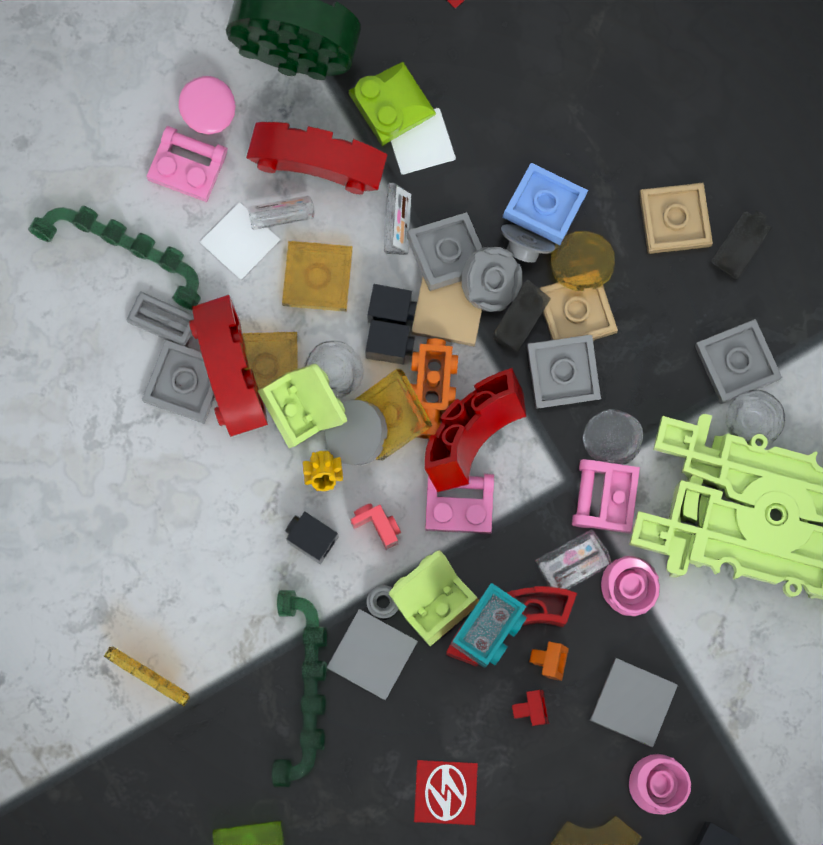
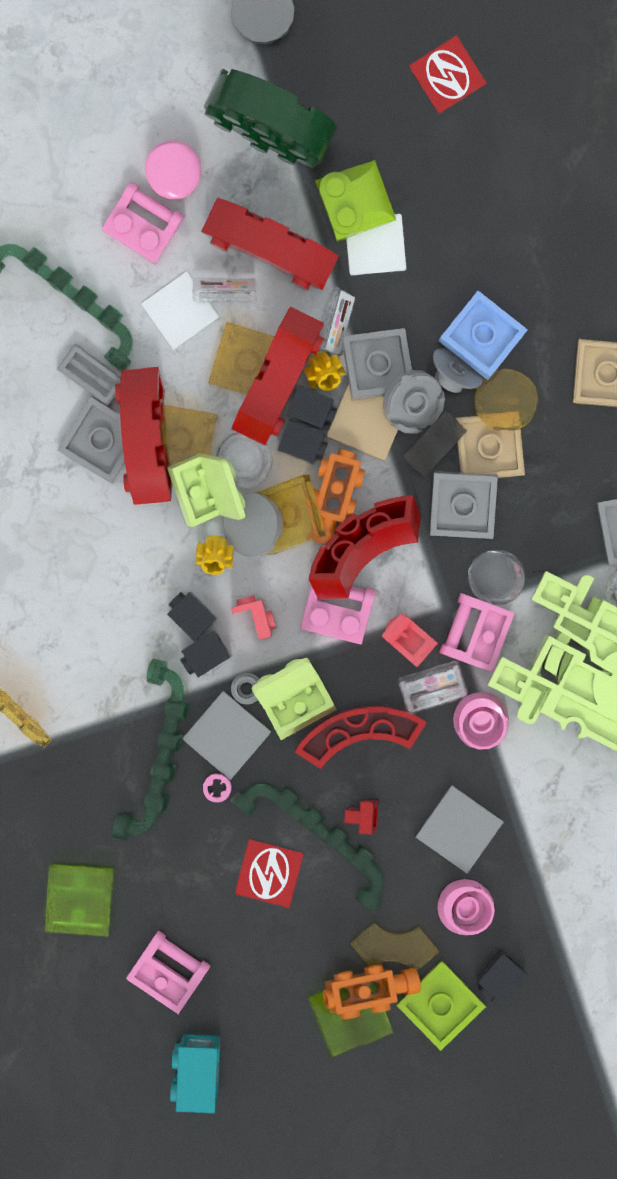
camera: 15 degrees right, 10 degrees up
piece [451,583,527,668] -> none
orange tile [529,641,569,681] -> none
none -> black brick [180,630,232,678]
none -> bright pink bush [203,773,232,802]
none -> clear green bar [230,784,384,914]
none -> red brick [231,306,325,446]
none -> yellow gear [304,352,346,391]
none -> coral bracket [382,613,438,667]

